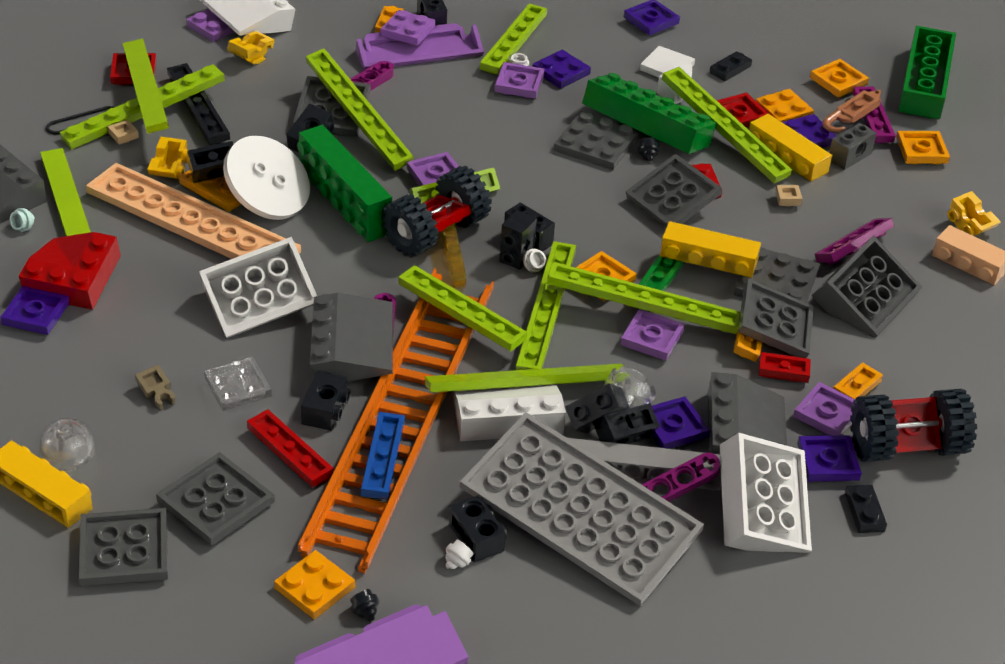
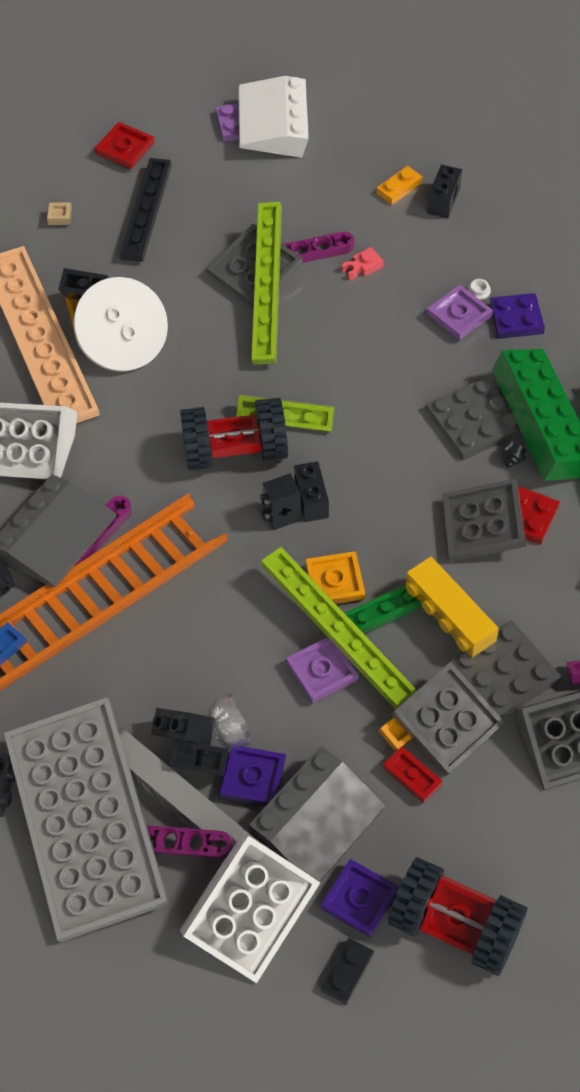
camera: 40 degrees right, 15 degrees up
black piece [46,106,115,134] -> none
lime plate [60,64,225,150] -> none
lime tile [122,38,169,134] -> none
yellow cylinder [147,136,188,179] -> none
yellow cylinder [227,31,275,64] -> none
black brick [286,103,334,152] -> none
green brick [297,125,392,242] -> none
medium lavender slope [355,23,484,70] -> none
medium lavender plate [381,10,435,46] -> none
lime plate [398,265,527,352] -> none
medium lavender plate [407,152,458,186] -> none
lime tile [425,364,629,393] -> none
clear yellow beam [442,223,466,288] -> none
white slope [452,384,566,441] -> none
lime plate [480,3,547,75] -> none
lime plate [516,241,576,370] -> none
white plate [523,249,546,272] -> none
medium lavender plate [793,382,854,436] -> none
light orange plate [833,362,883,399] -> none
none -> coral plate [341,247,384,280]

